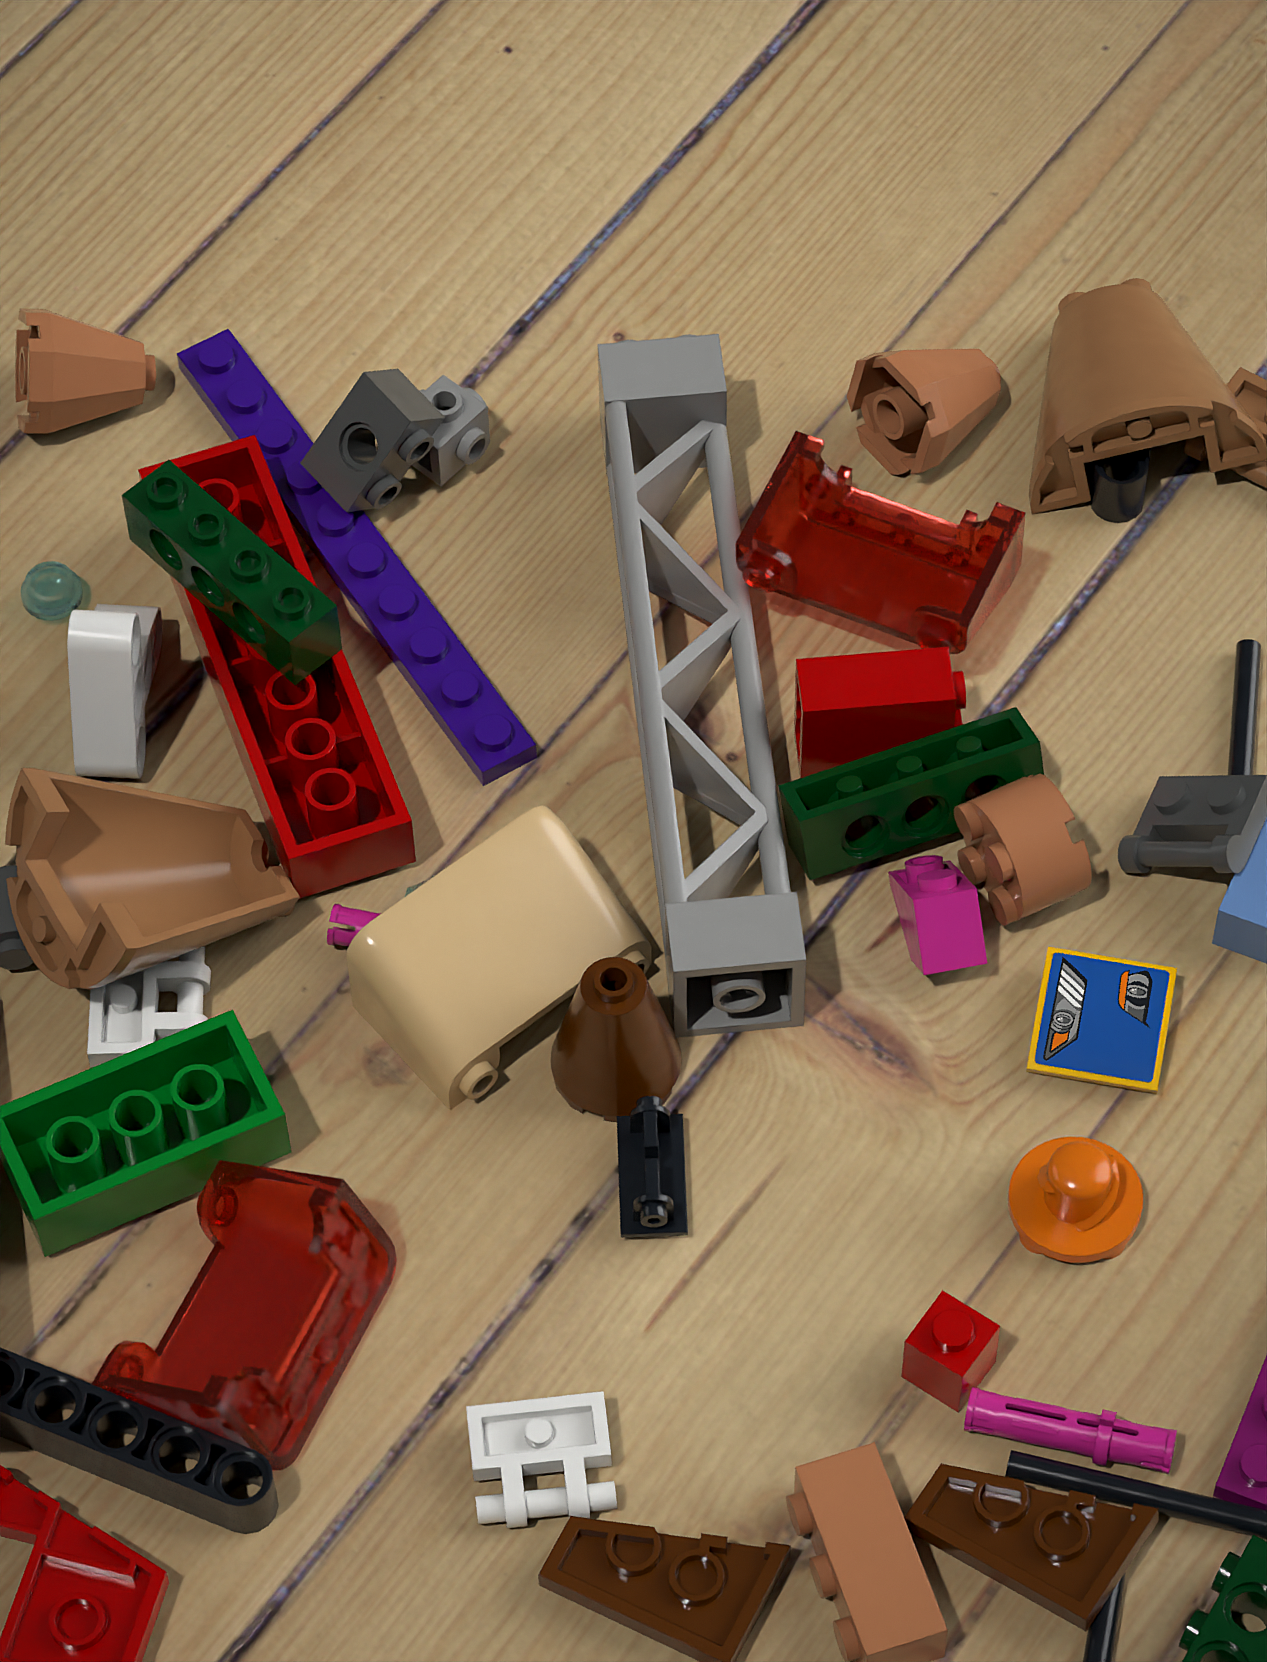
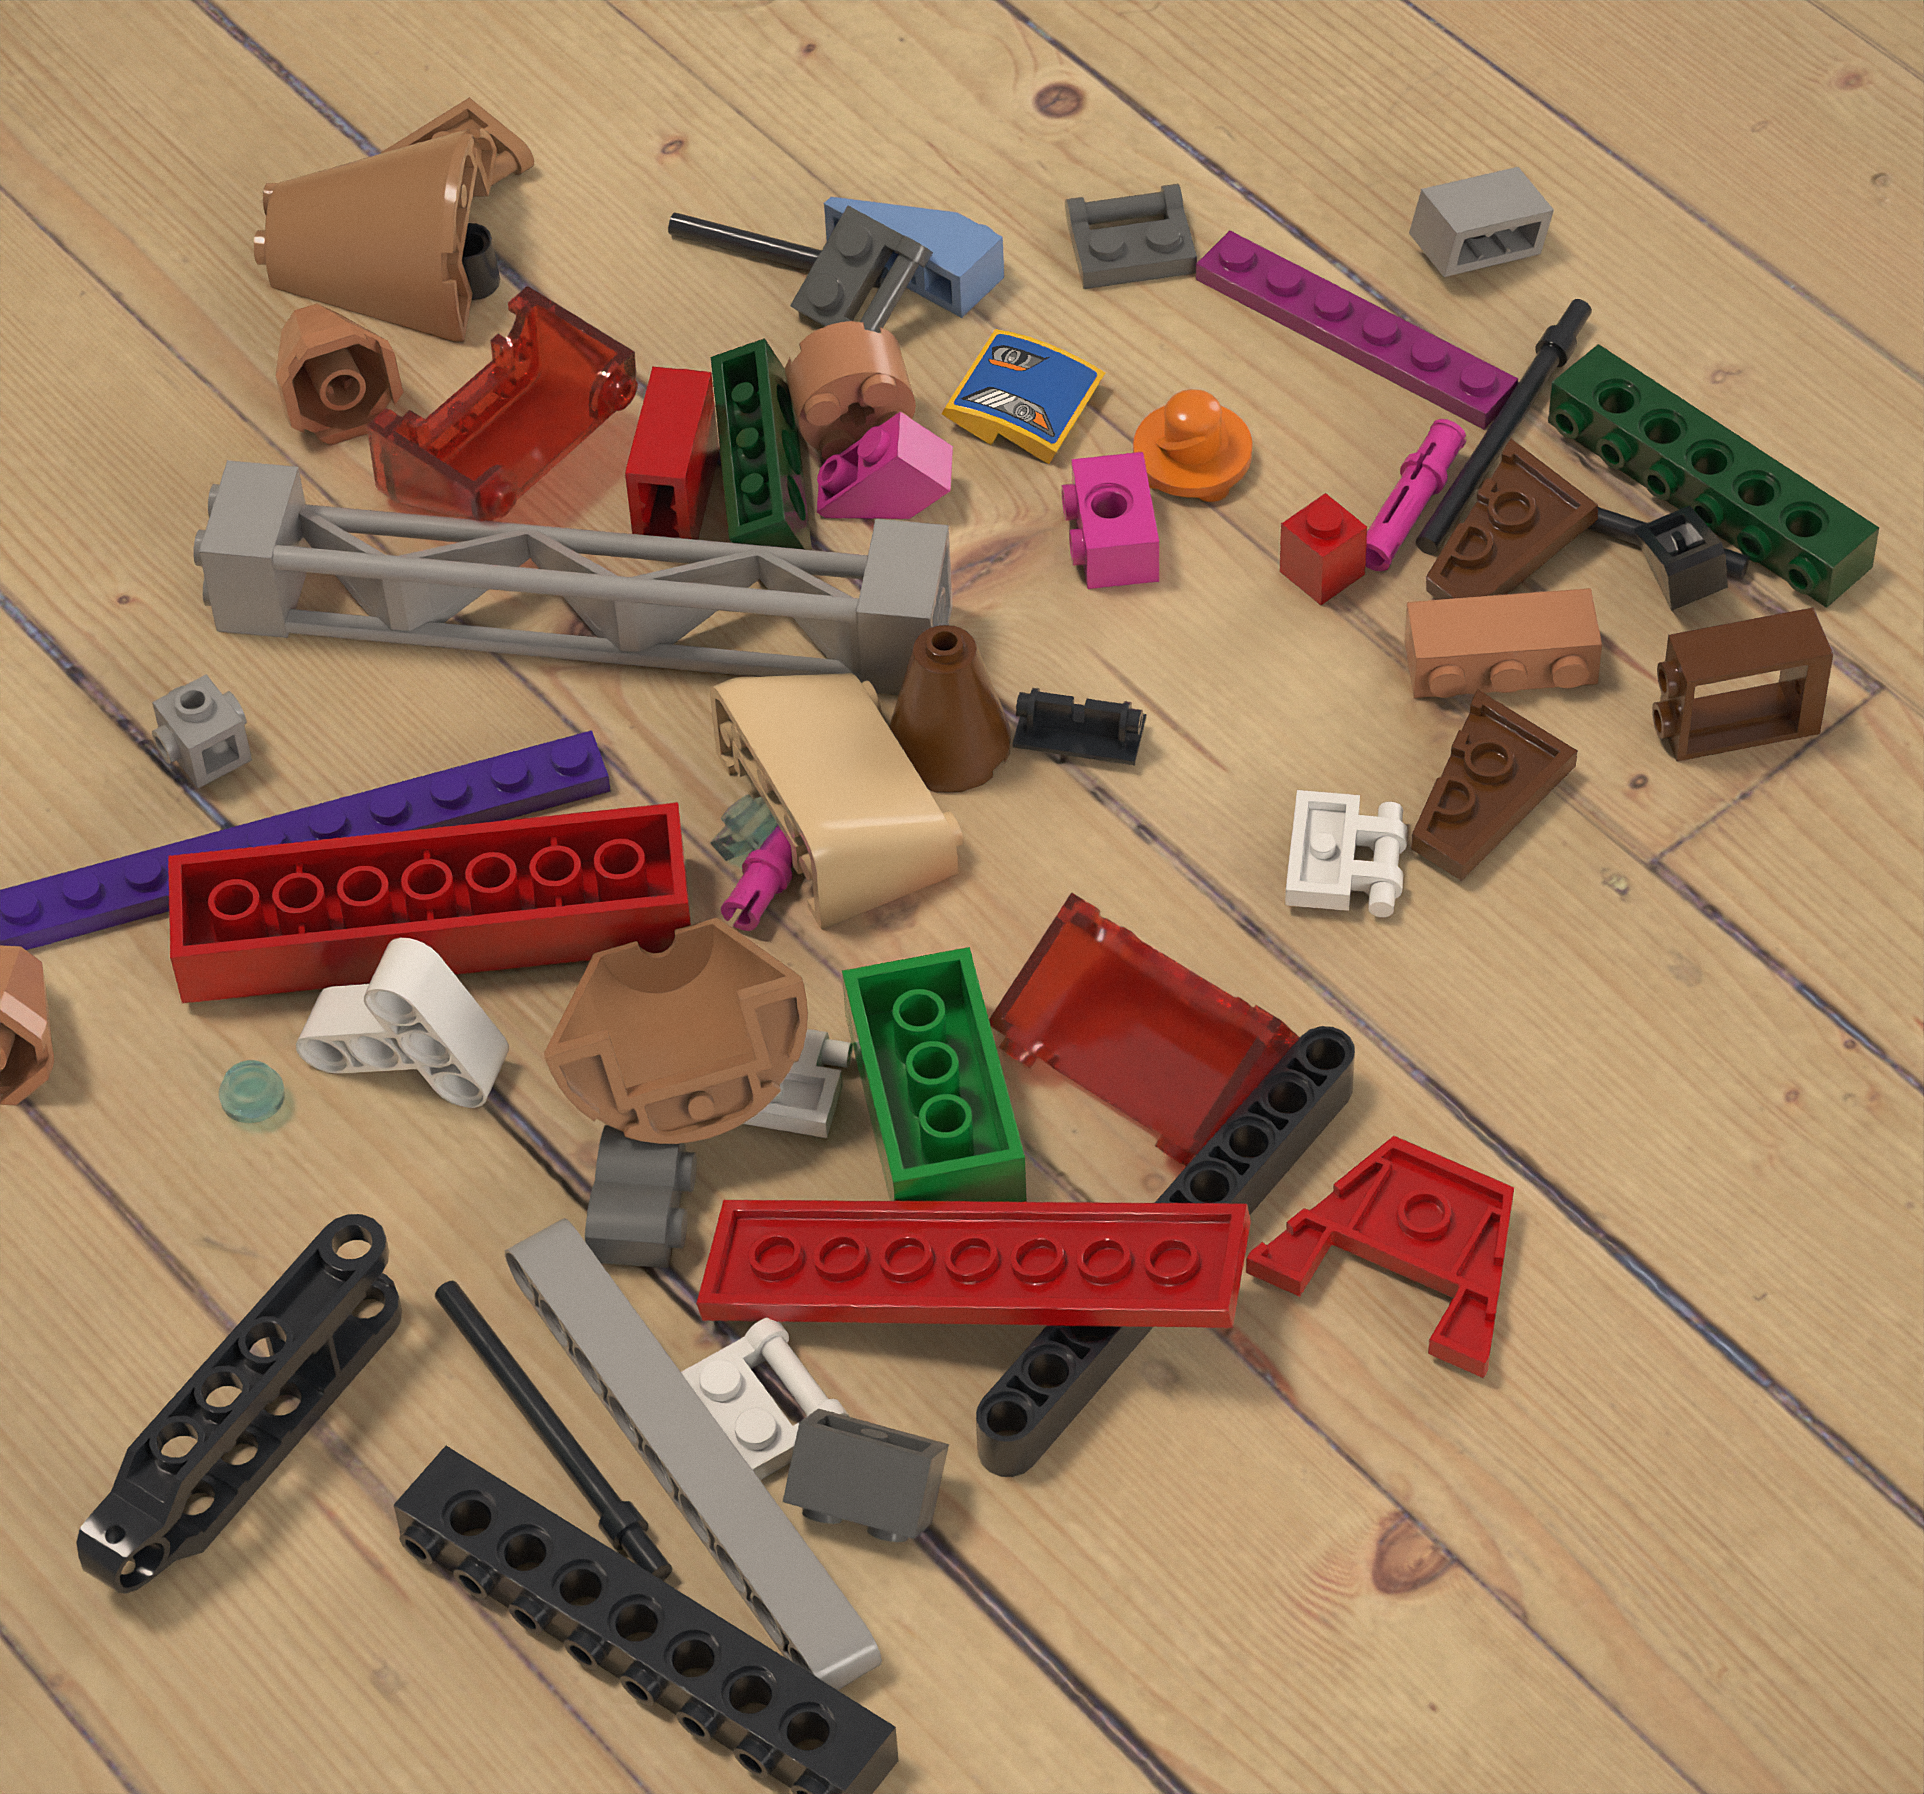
camera: 75 degrees left, 5 degrees down
dark green brick [122,460,342,685] -> none
dark grey brick [300,369,445,512] -> none
none -> dark pink brick [1061,452,1159,589]

